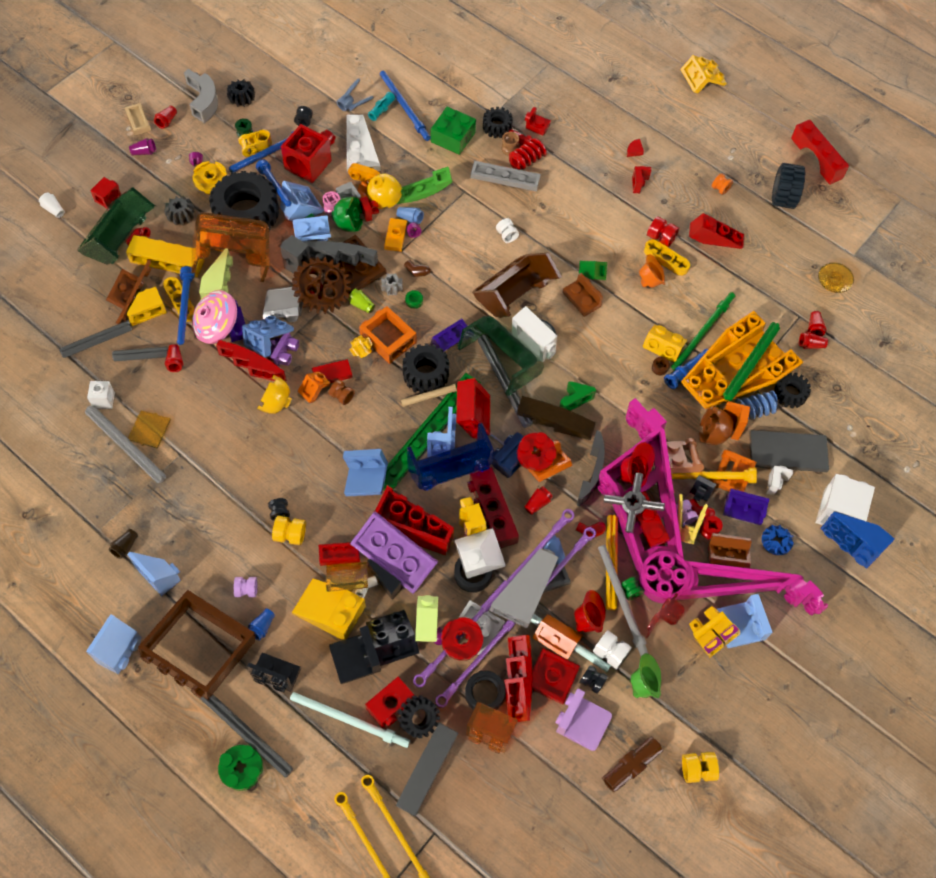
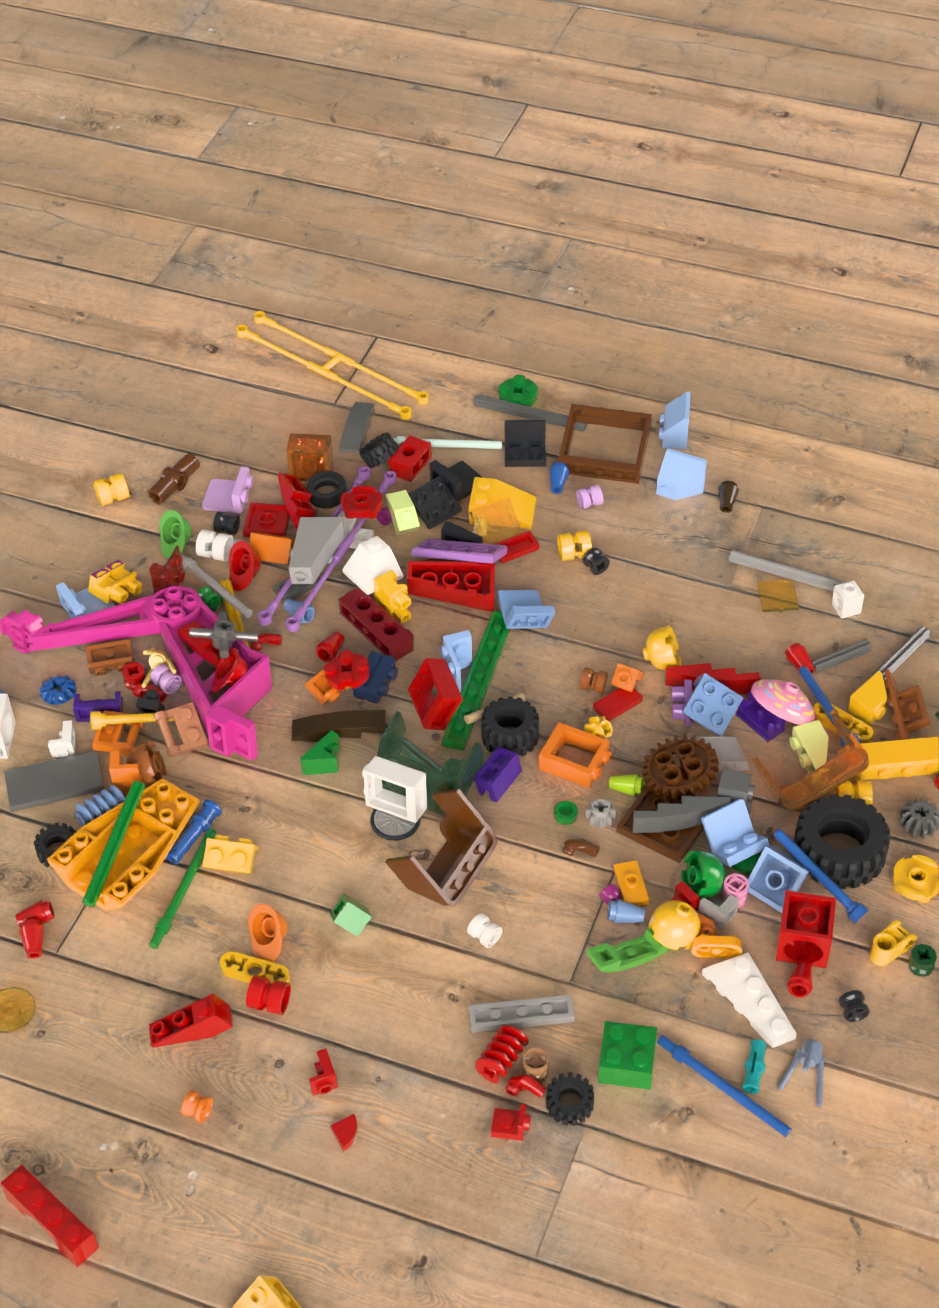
camera: 165 degrees right, 15 degrees down
blue piece [229,130,295,173] -> none
clear blue windscreen [407,423,494,491] -> none
dark orange bracket [562,273,603,317] -> none
dark grey slope [577,430,605,506] -> none
reddish brown bush [652,357,670,376] -> none
black wheel [772,163,806,209] -> none

